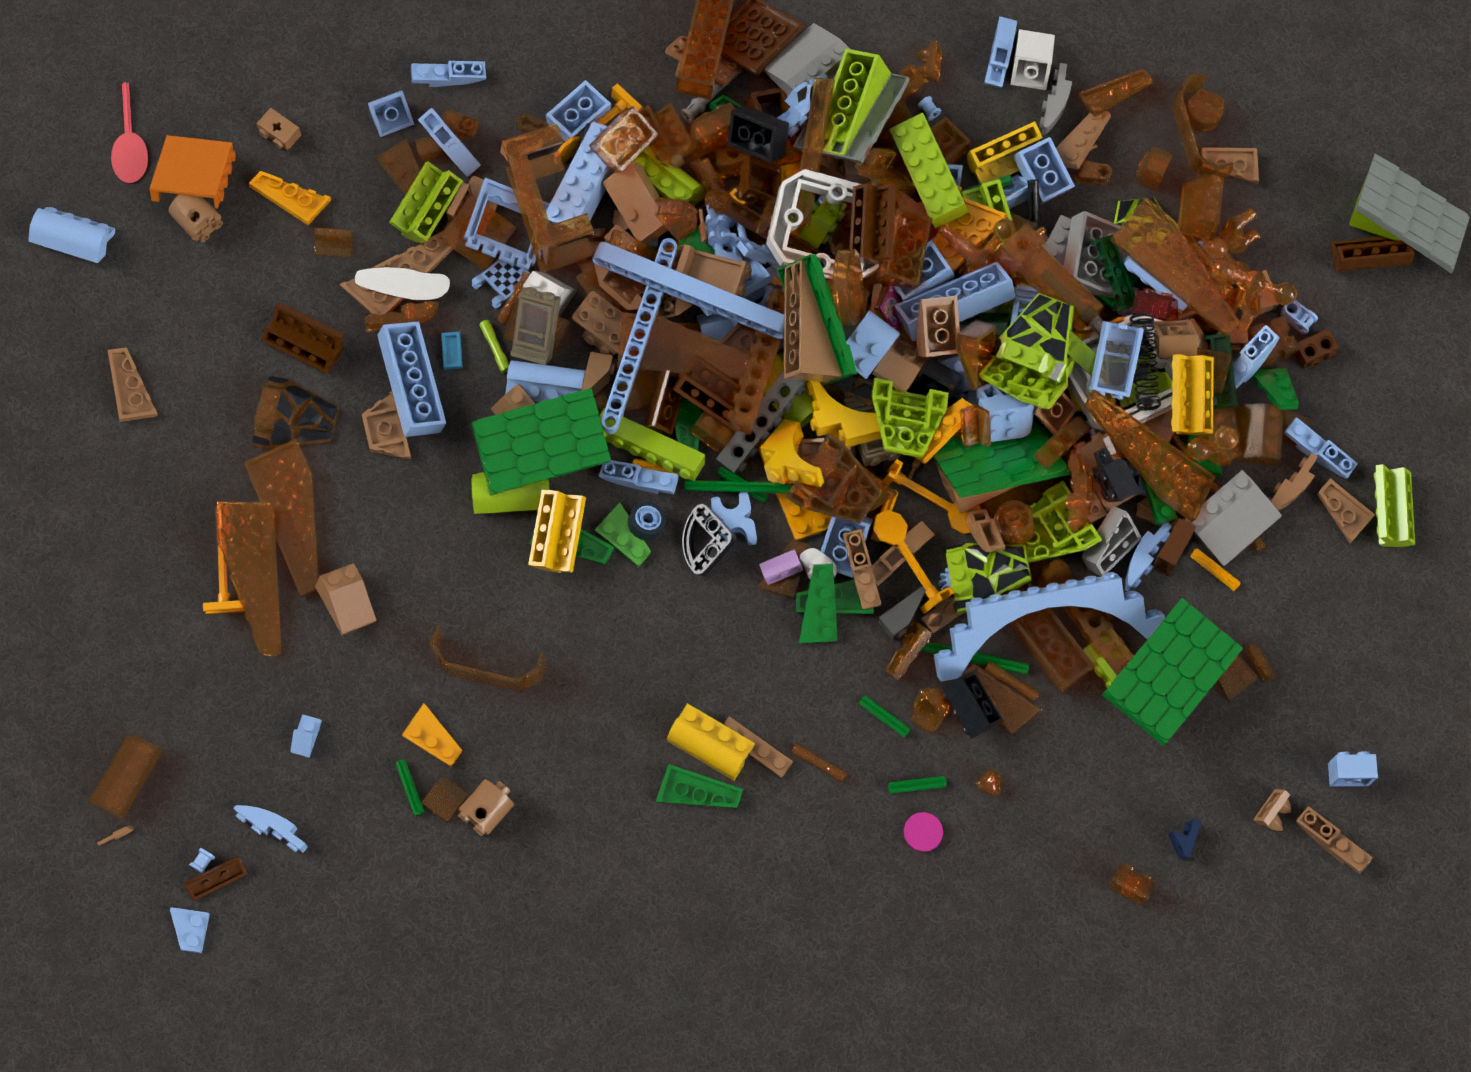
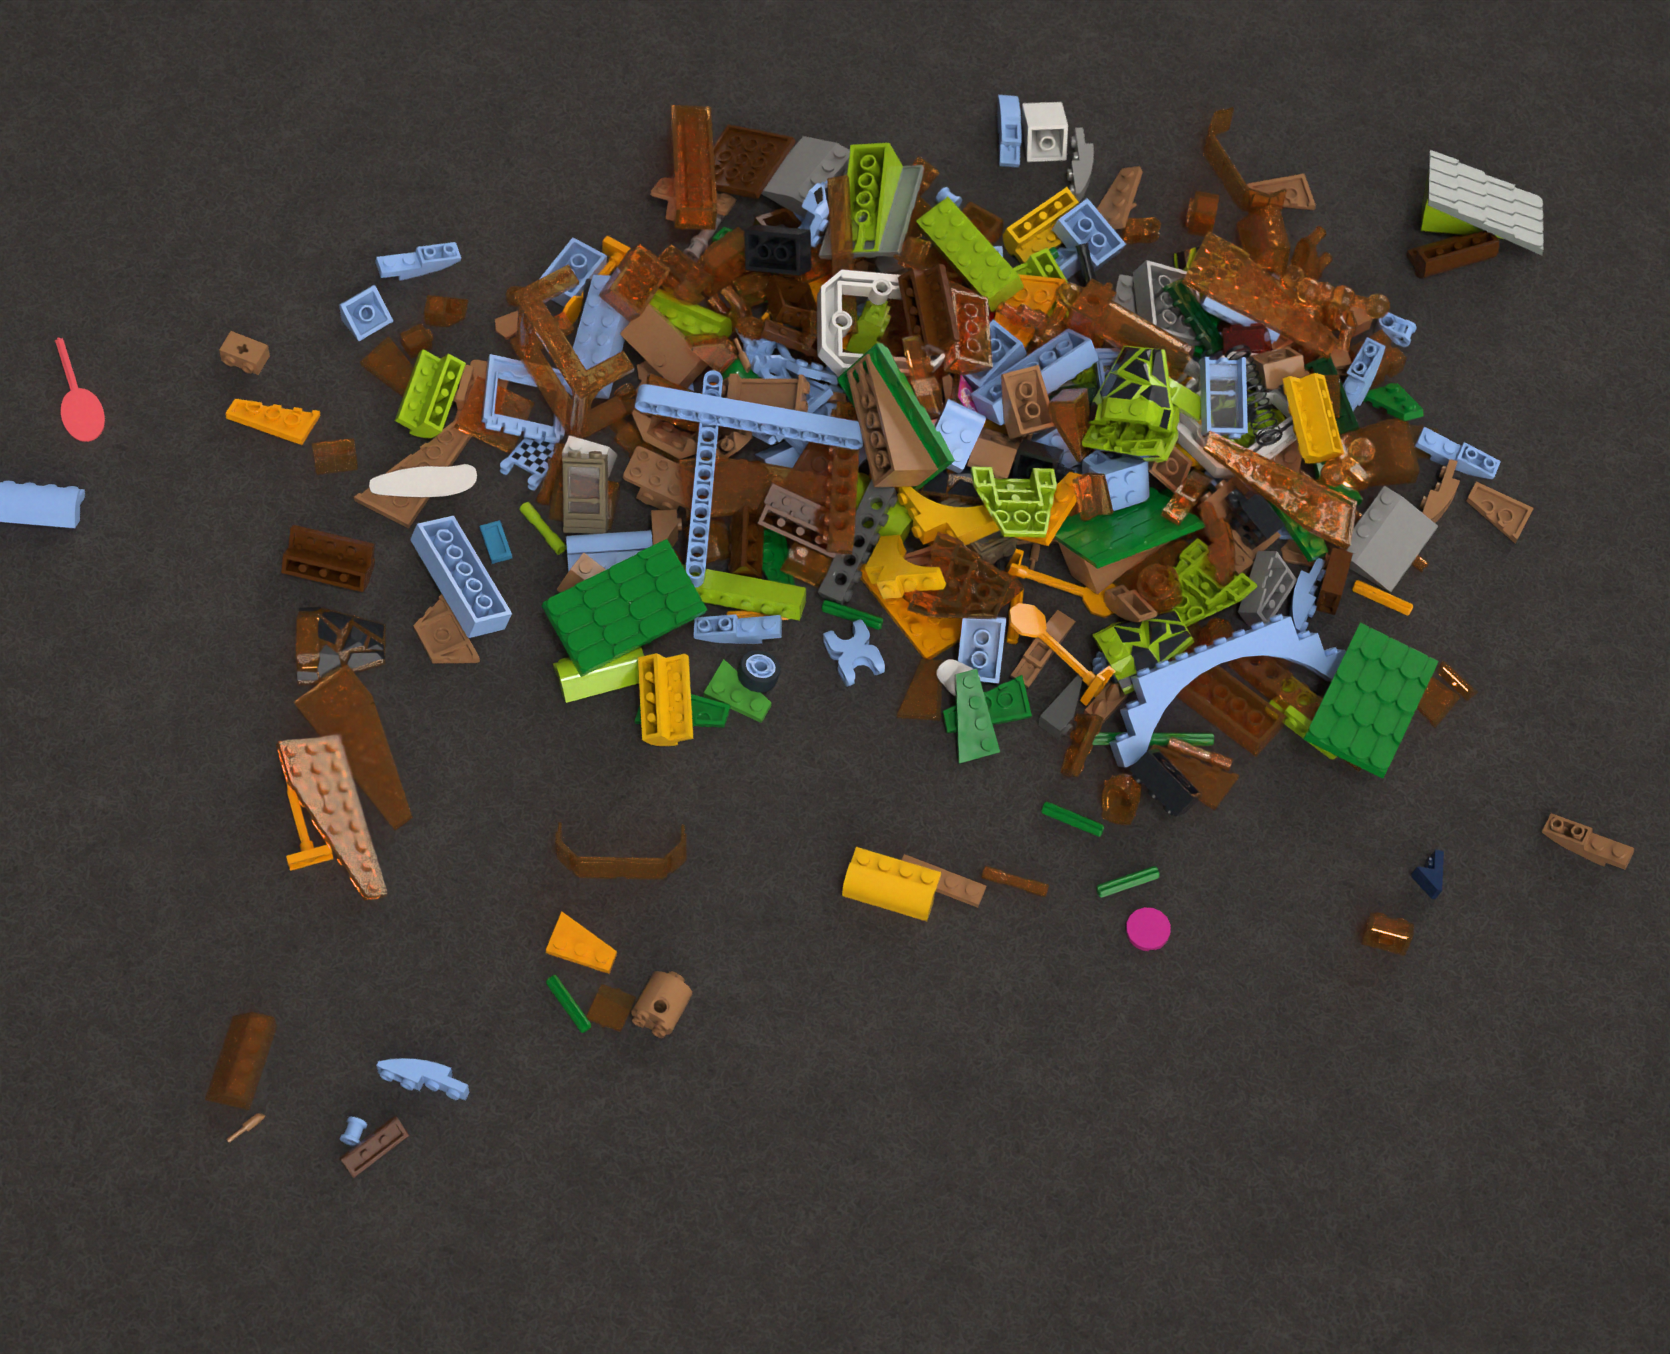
camera: 15 degrees left, 10 degrees down
medium nougat wing [108,347,158,422] -> none
orange panel [149,135,236,209] -> none
medium nougat cylinder [168,194,223,242] -> none
light blue wing [170,907,210,953] -> none
light blue slope [290,714,322,758] -> none
medium nougat slope [315,563,376,635] -> none
clear orange slope [364,301,439,331] -> none
light blue slope [418,108,481,177] -> none
green wing [656,764,744,808] -> none
beam [682,504,736,576] -> none
green axle [684,480,797,494] -> none
lavender panel [759,549,803,585] -> none
medium nougat slope [843,529,881,610] -> none
clear orange tile [915,41,942,82] -> none
clear orange brick [977,768,1002,796] -> none
clear orange wing [1078,69,1152,117] -> none
clear orange brick [1185,89,1225,133] -> none
medium nougat tile [1253,789,1291,831] -> none
reddish brown brick [1292,329,1339,369] -> none
light blue brick [1328,751,1378,786] -> none
lime brick [1374,464,1415,547] -> none

